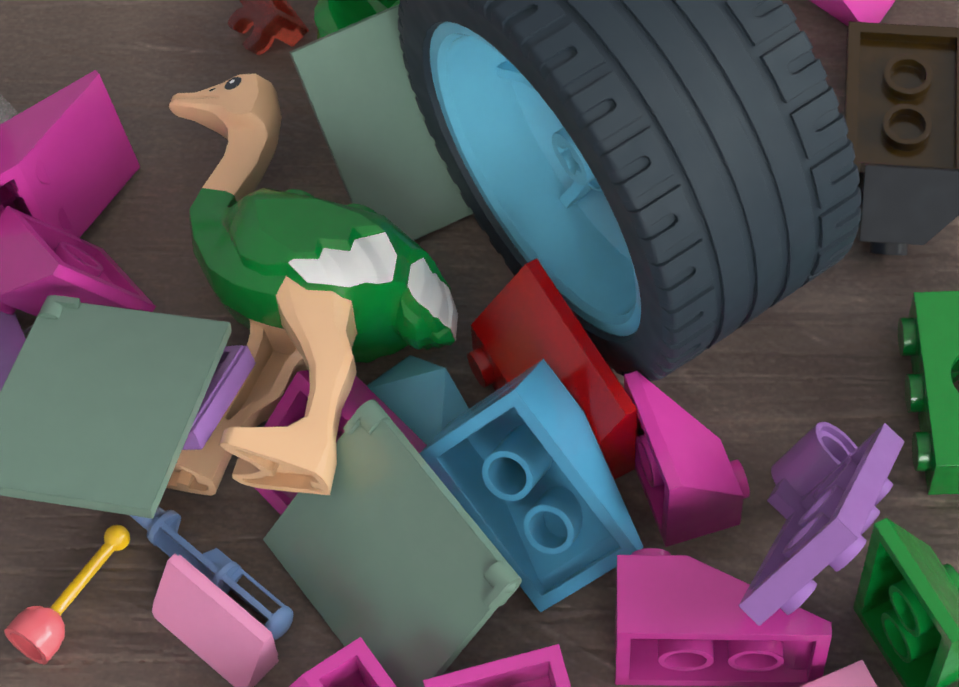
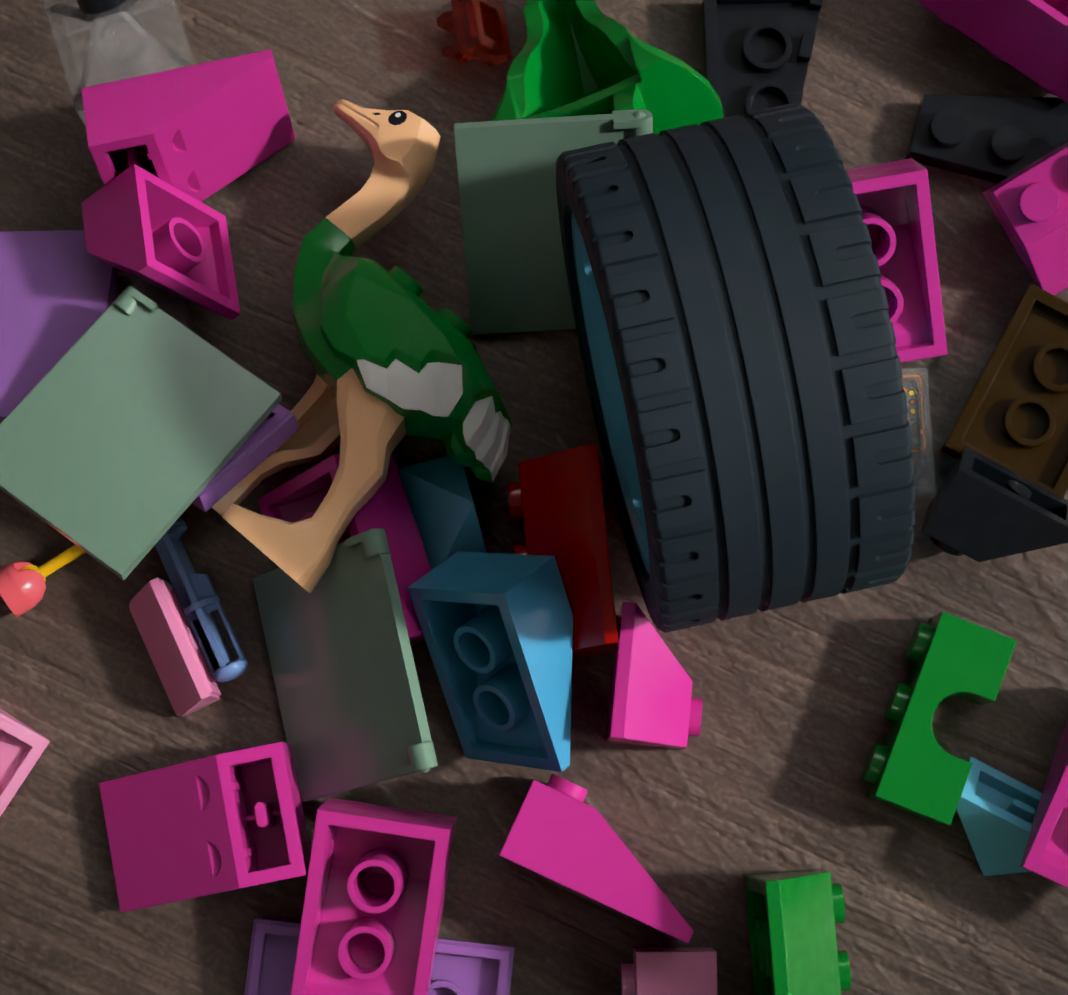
camera: 20 degrees right, 20 degrees up
medium lavender hinge [739,422,905,626] -> none

